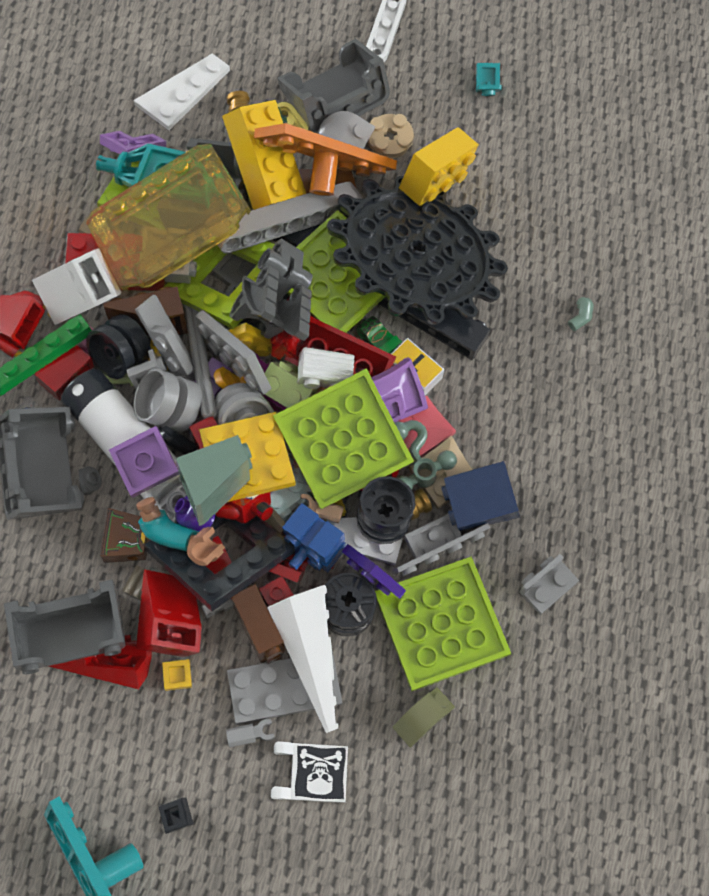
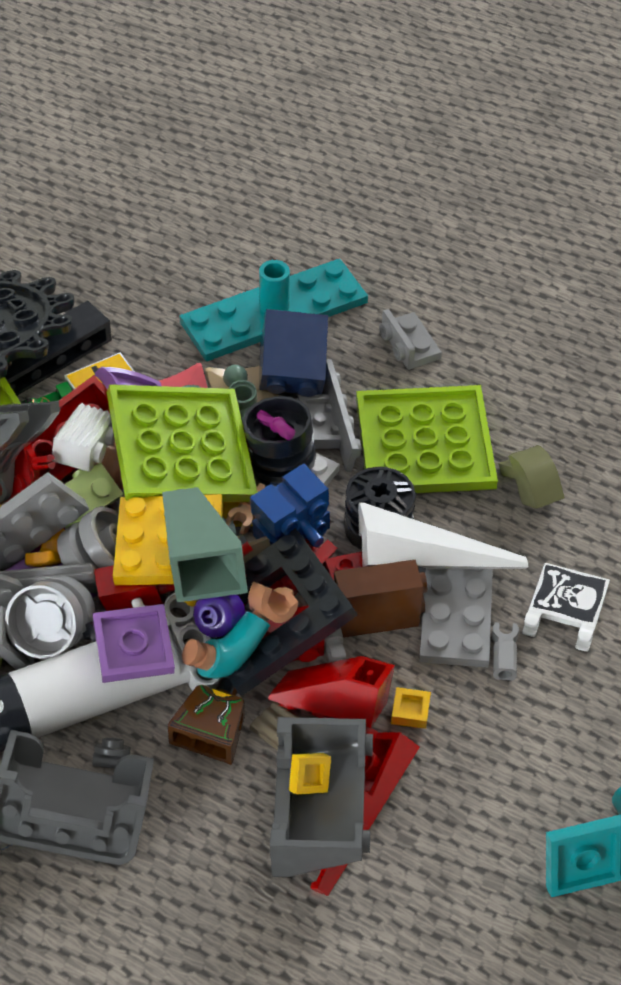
camera: 70 degrees left, 20 degrees down
black tile [158,797,194,834] -> none
dark purple plate [341,544,406,599] -> none
sand green arm [568,297,594,331] -> none
none -> teal plate [179,258,368,362]
none -> magenta piece [256,410,295,440]
none -> yellow plate [289,753,331,794]

